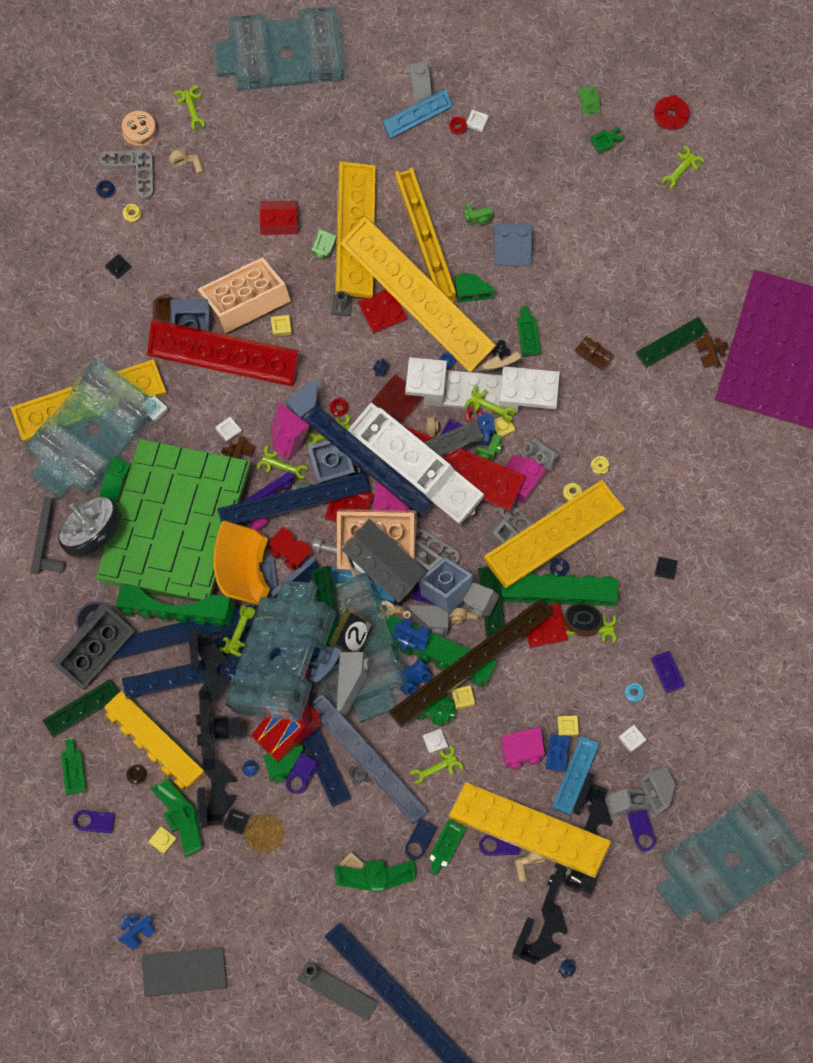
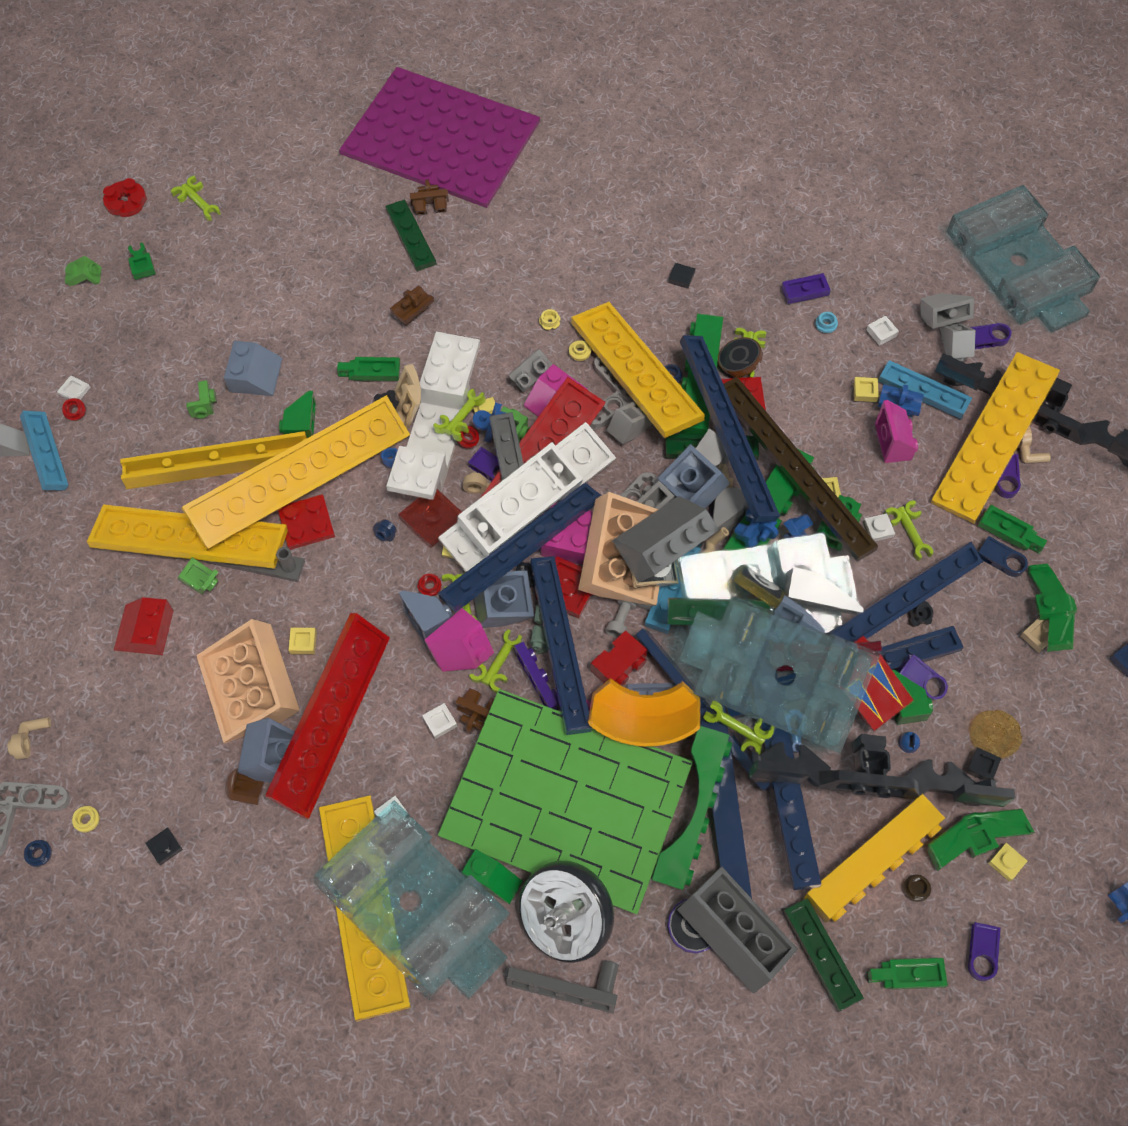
camera: 80 degrees left, 5 degrees down
none -> dark blue plate [679,335,780,522]

